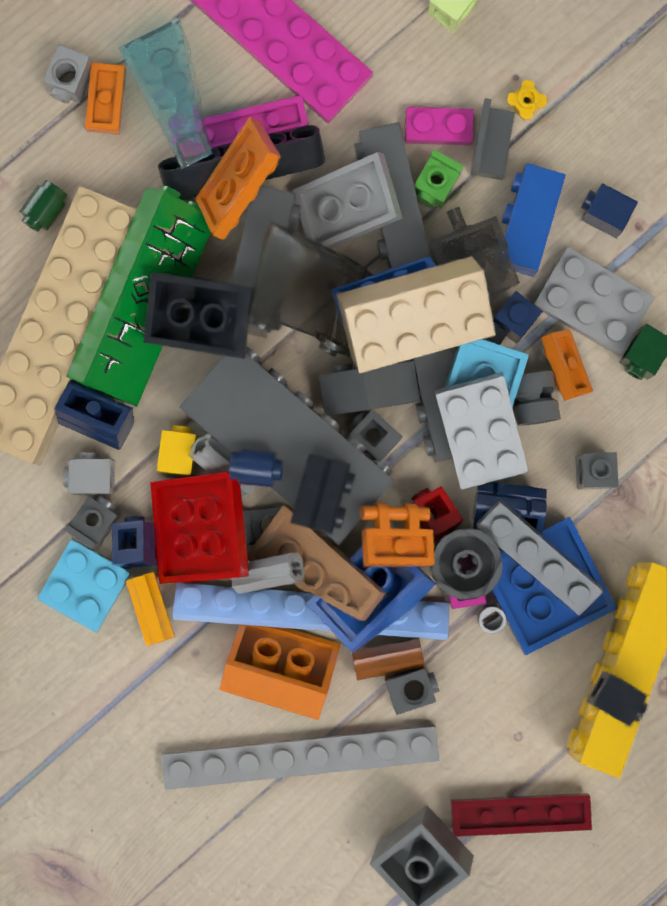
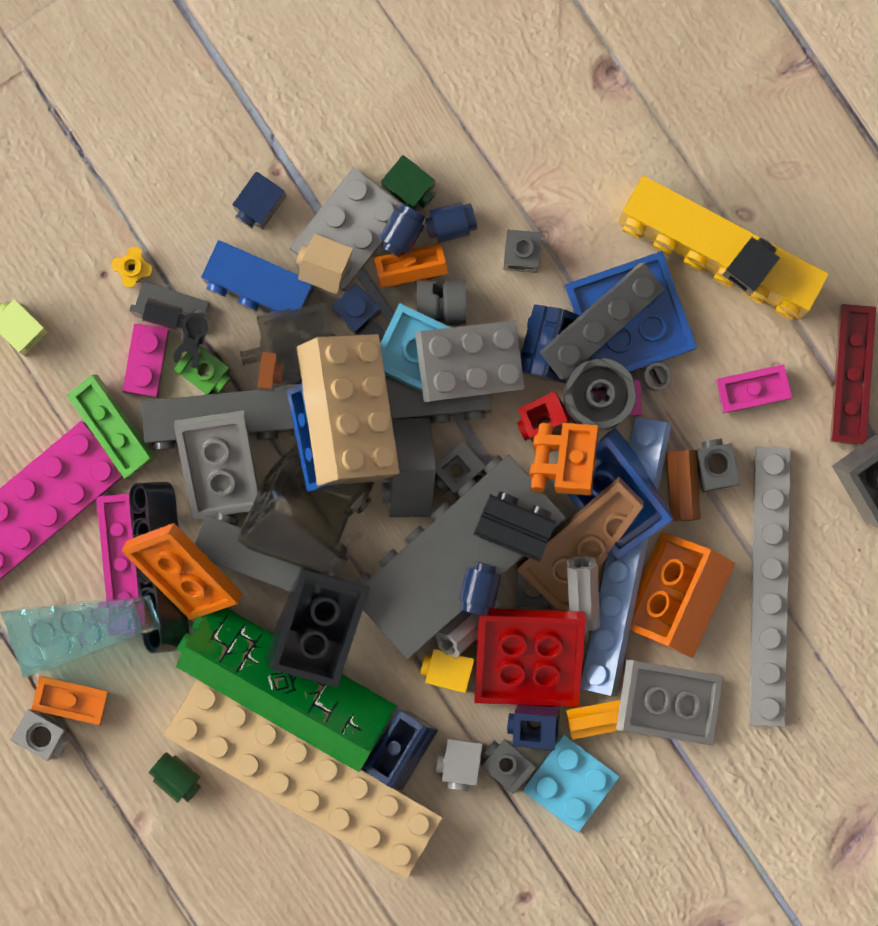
camera: 80 degrees left, 0 degrees up
none -> bright green plate [67,375,155,479]
none -> black bar [142,298,211,368]
none -> dark orange plate [258,352,284,392]
none -> tan brick [296,234,353,294]
none -> dark blue brick [379,203,426,257]
none -> dark blue brick [425,202,477,244]
none -> light grey plate [616,660,723,745]
none -> dark pink plate [715,364,792,414]

